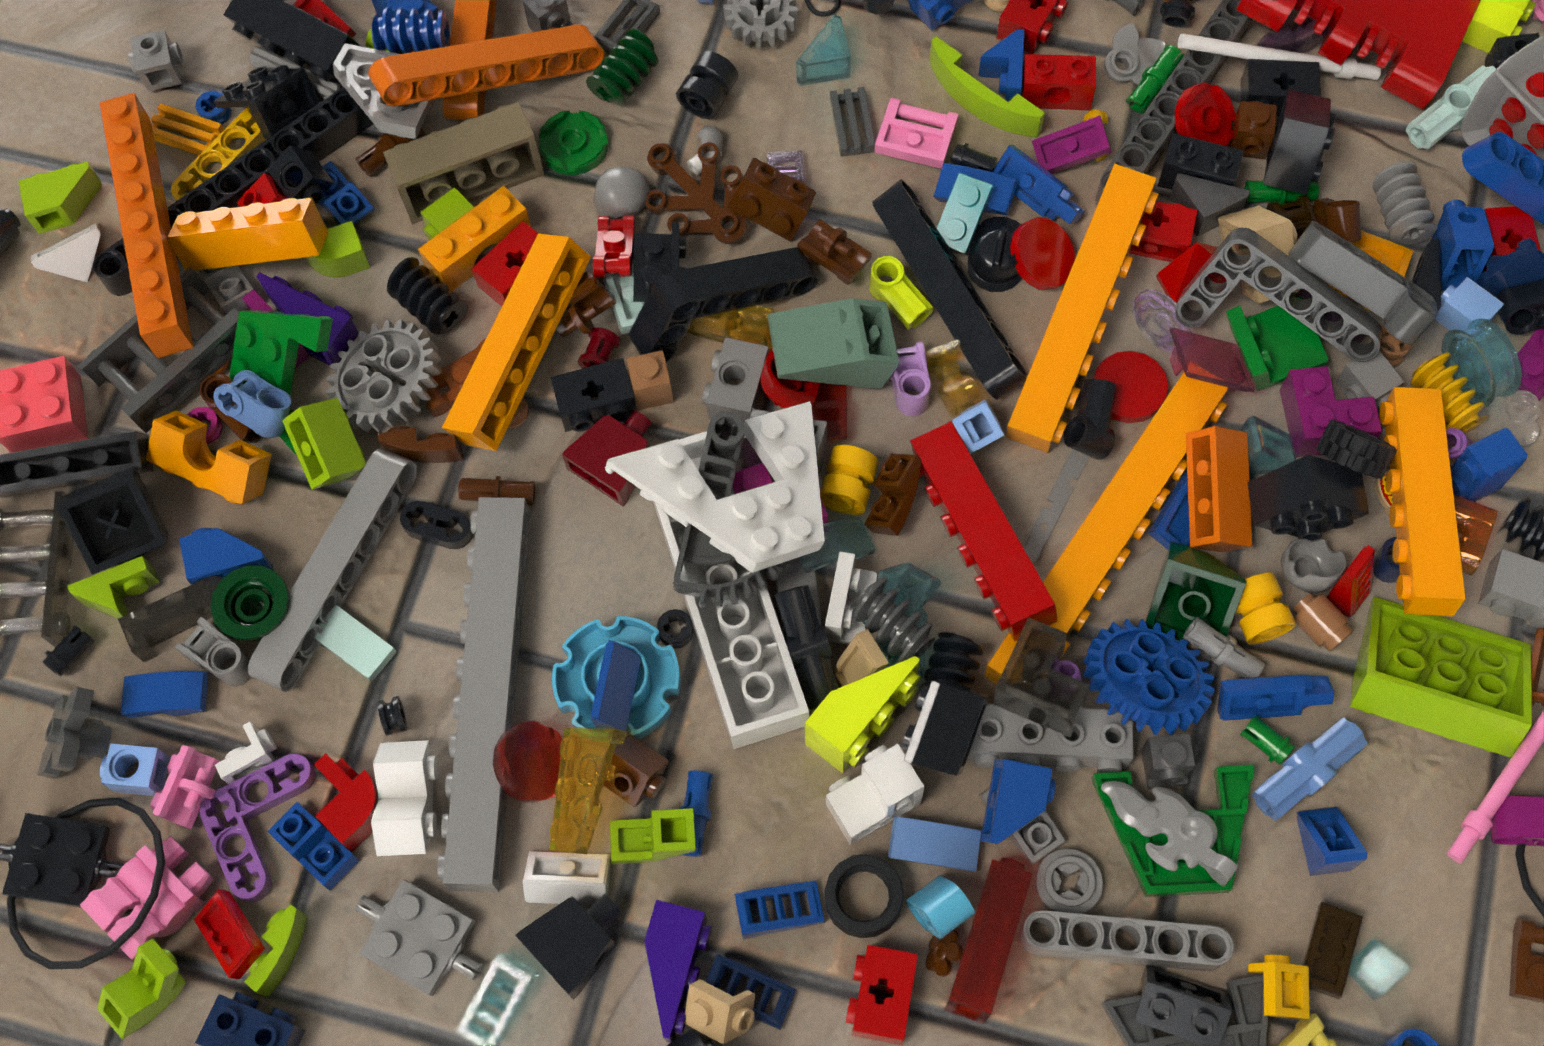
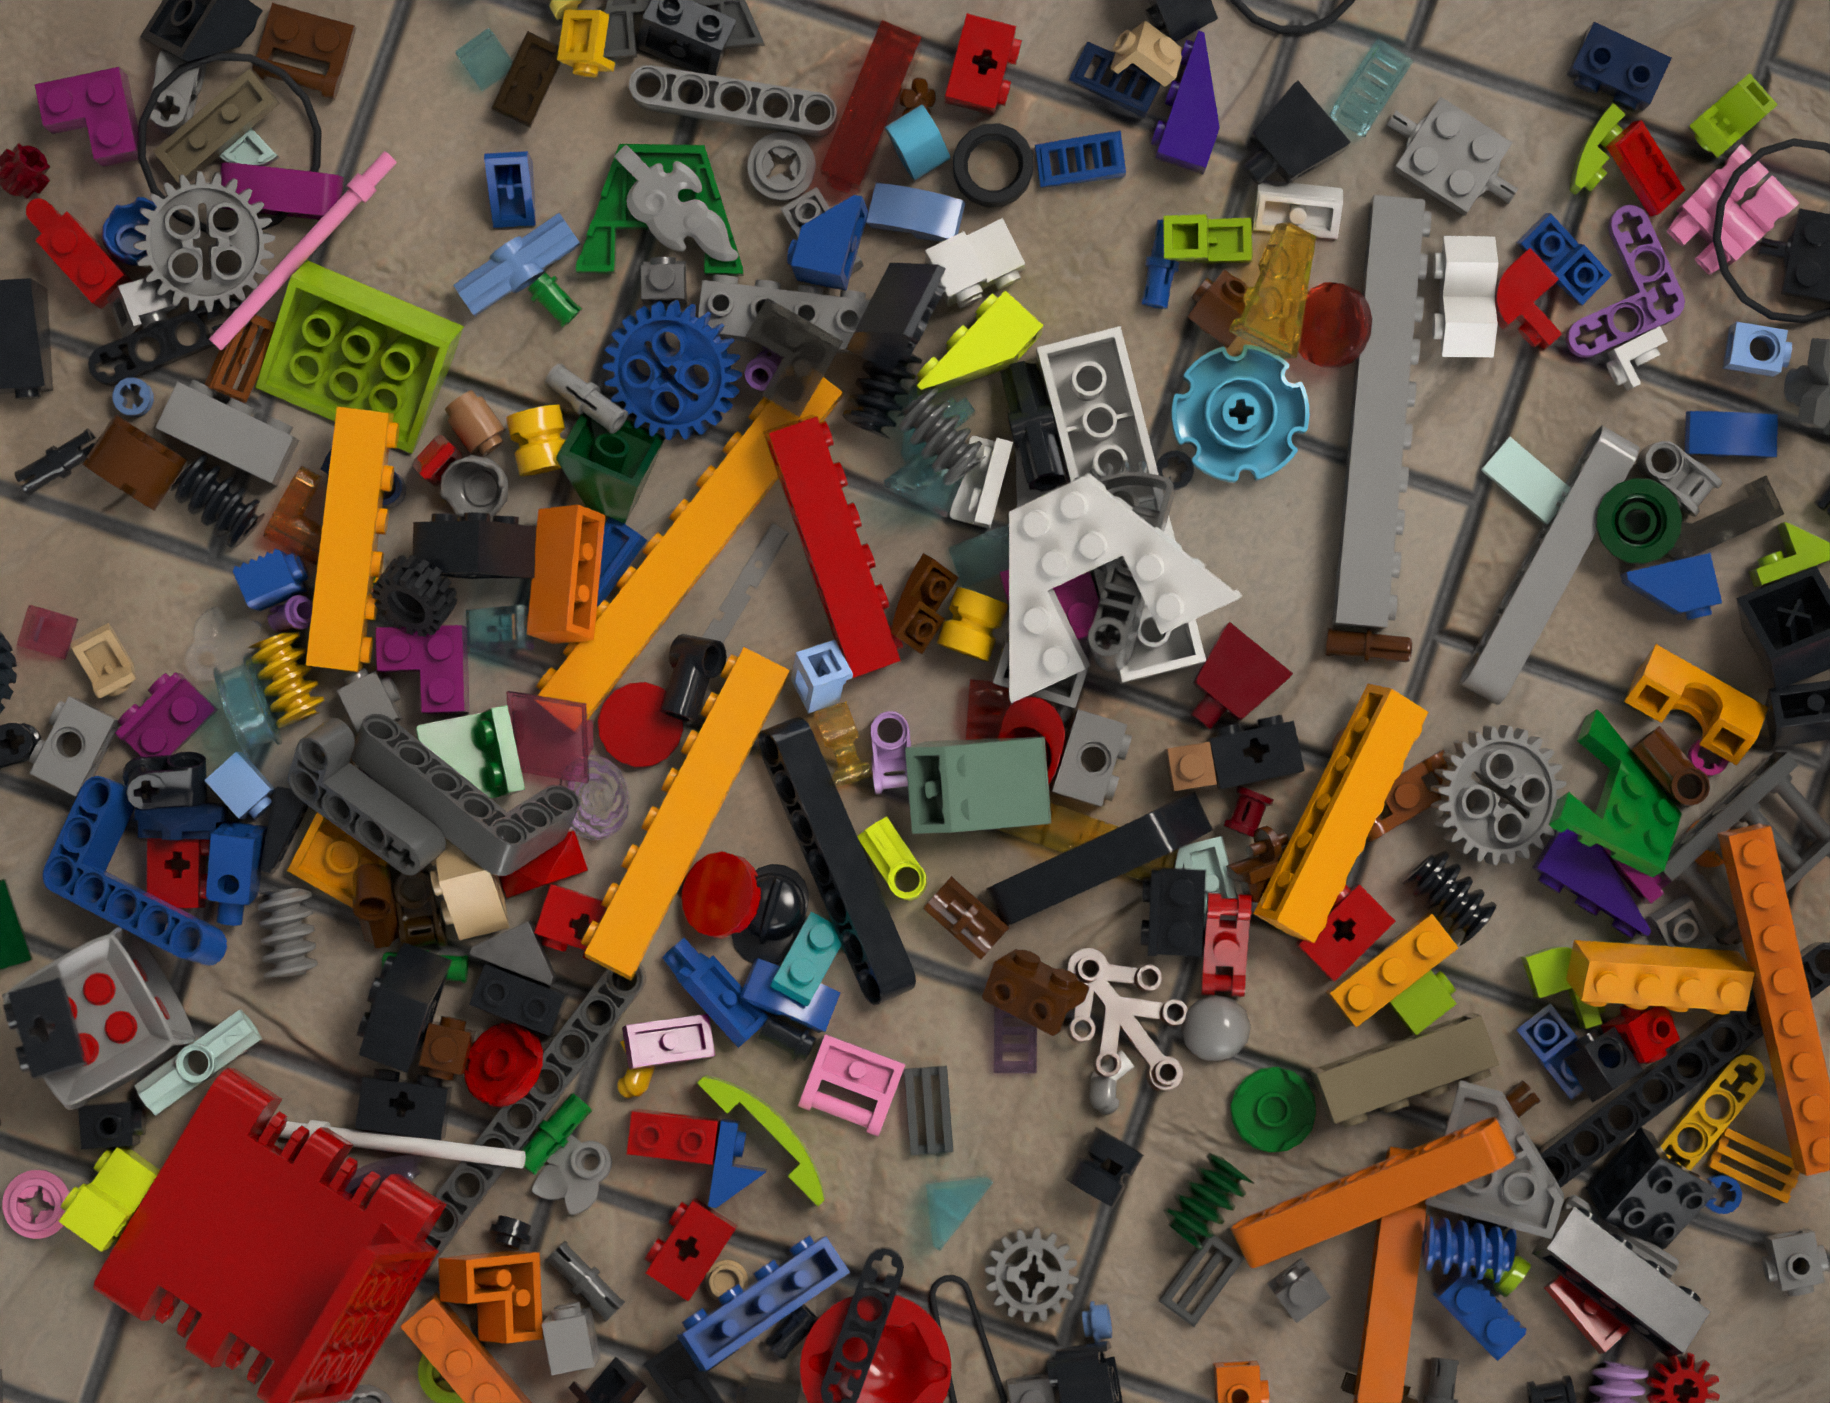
camera: 175 degrees left, 20 degrees up
bright pink hips [150,745,220,829] -> none
medium blue piece [214,370,291,438] -> none
lime brick [282,397,366,490] -> none
reddish brown slope [377,426,464,463] -> none
black bush [377,696,407,736] -> none
black beam [400,501,473,549] -> none
blue slope [591,640,641,733] -> none
tan tile [832,629,889,688] -> none
blue hinge [1217,675,1335,721] -> none

